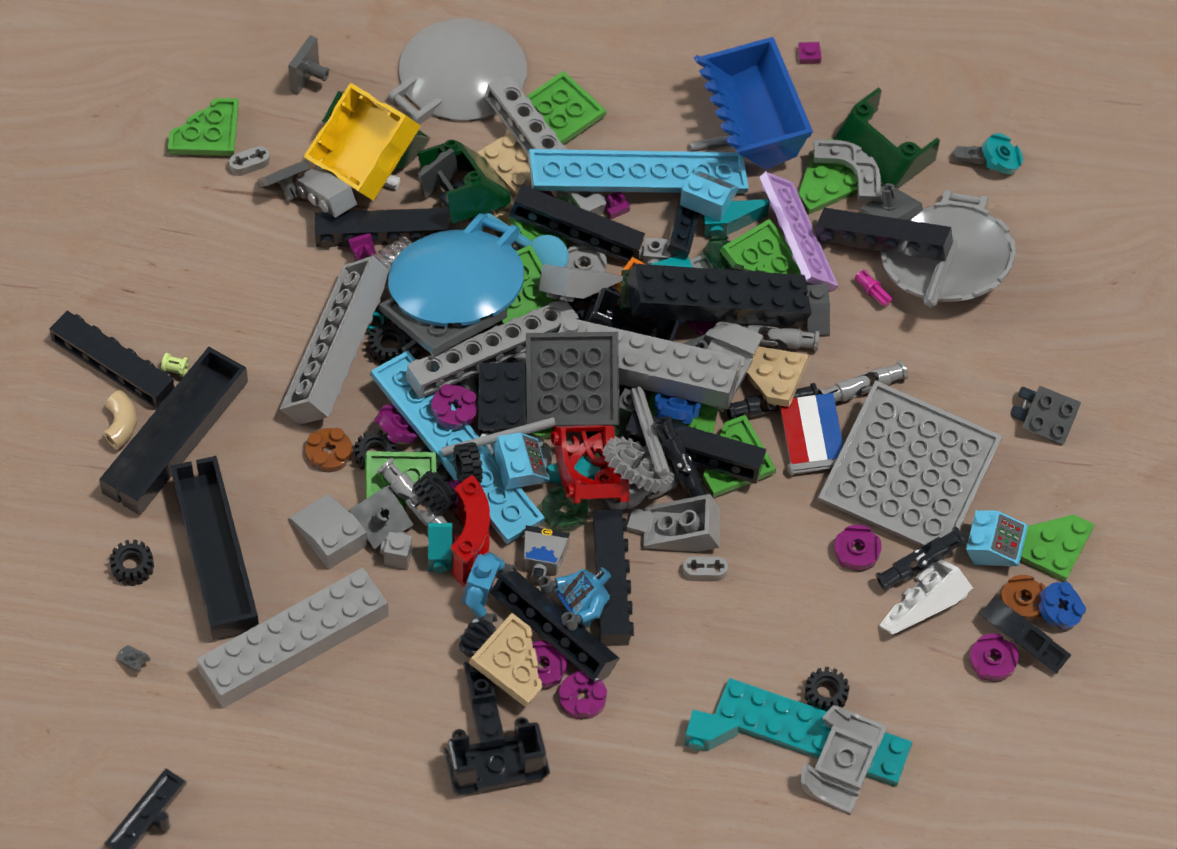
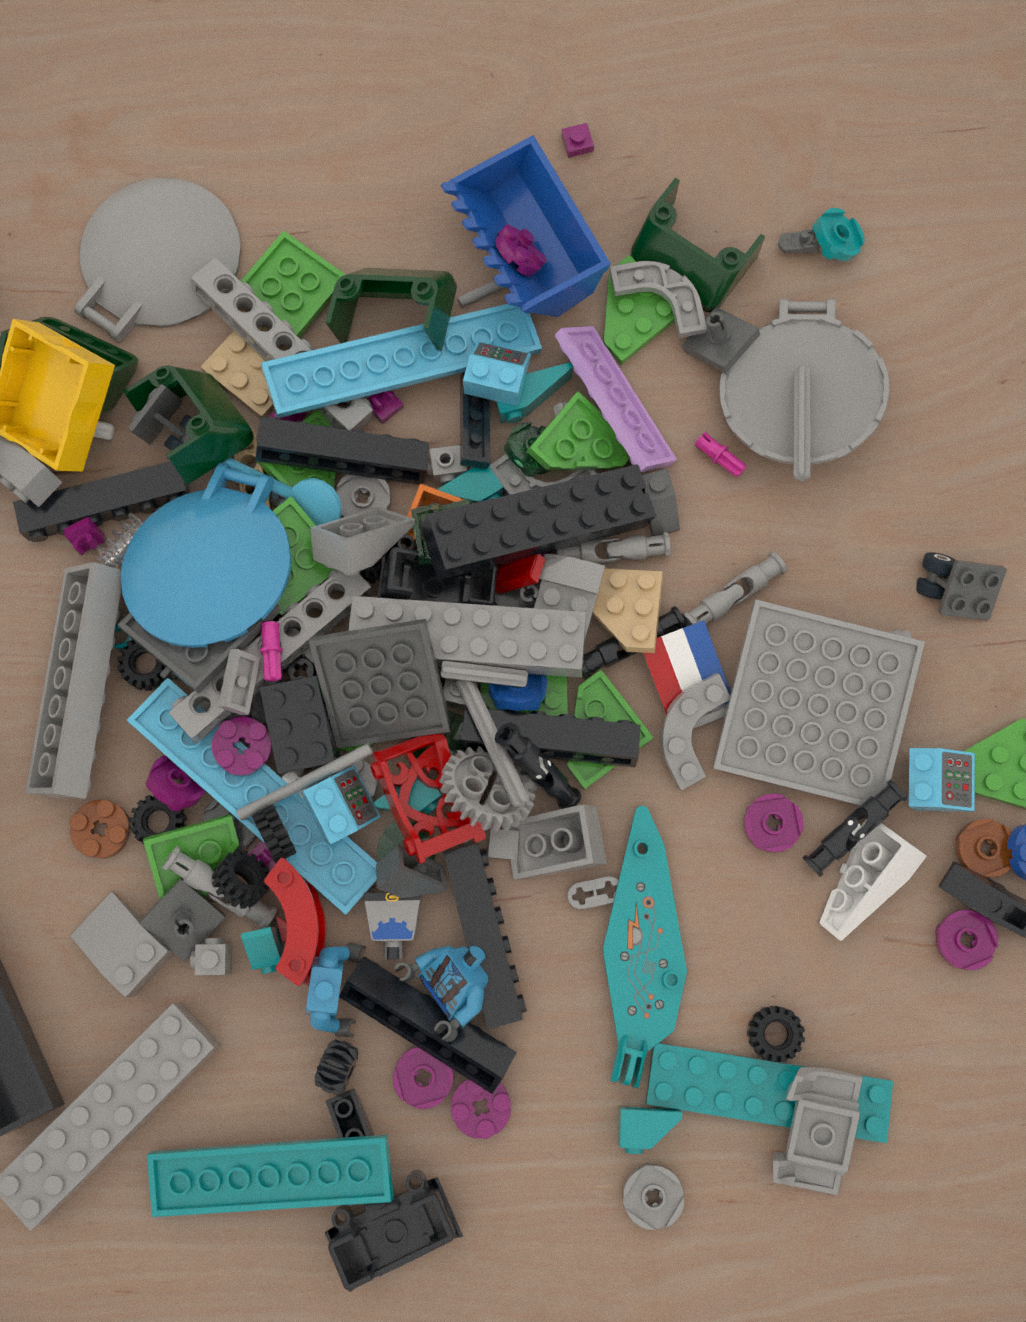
camera: 10 degrees left, 20 degrees up
tan plate [469,613,542,707] -> none
black brick [816,207,953,261] -> none
none -> teal plate [147,1135,394,1217]
none -> light grey plate [218,649,261,715]
none -> dark pink axle [259,621,283,681]
none -> dark green windscreen [325,268,457,351]
none -> dark grey slope [376,845,447,898]
none -> light grey axle [440,660,528,687]
none -> magenta plate [495,224,547,276]
none -> red tile [496,554,545,594]
none -> teal wing [602,806,687,1089]
none -> light grey plate [622,1164,684,1230]
none -> light grey plate [660,673,730,790]

